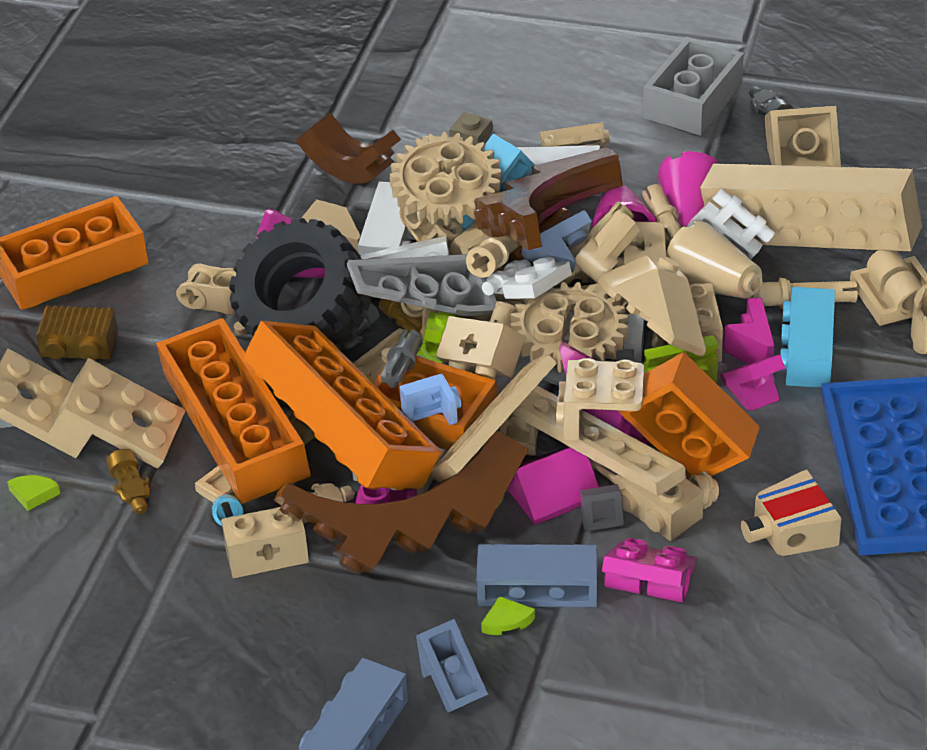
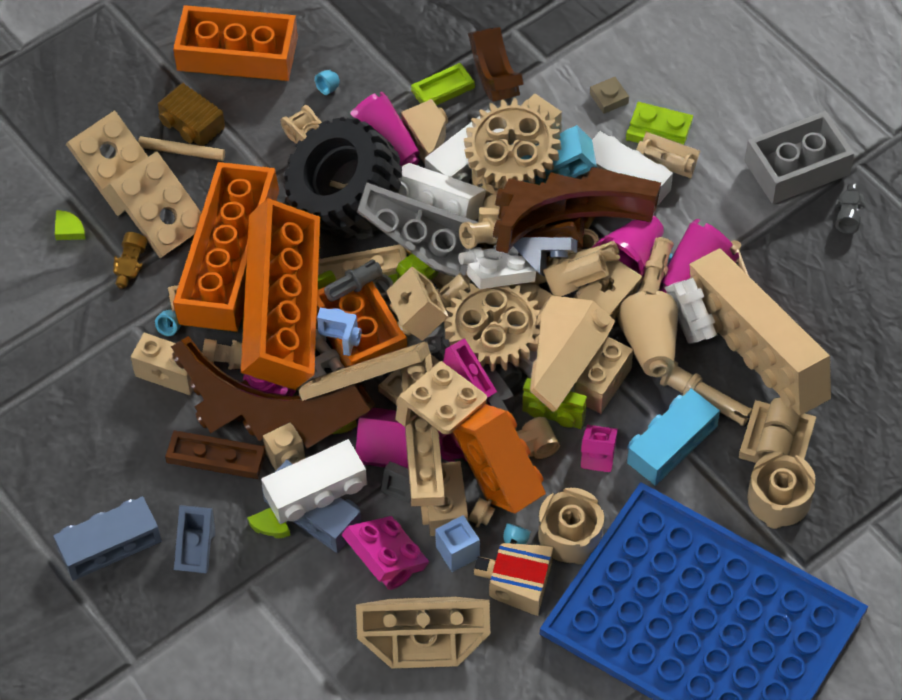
camera: 35 degrees right, 15 degrees up
dark pink slope [724,298,774,364] -> none
tan slope [765,106,841,167] -> none
none -> tan bar [138,136,225,161]
none -> reddish brown plate [165,430,266,479]
none -> white brick [261,439,367,524]
none -> tan brick [263,422,306,470]
none -> medium azure hinge [315,70,340,95]
none -> tan wedge [356,597,490,668]
none -> lime tile [411,63,475,106]
none -> light blue panel [435,515,480,572]
none -> medium azure hinge [503,523,531,544]
none -> tan brick [538,488,604,565]
none -> lime plate [626,101,693,145]

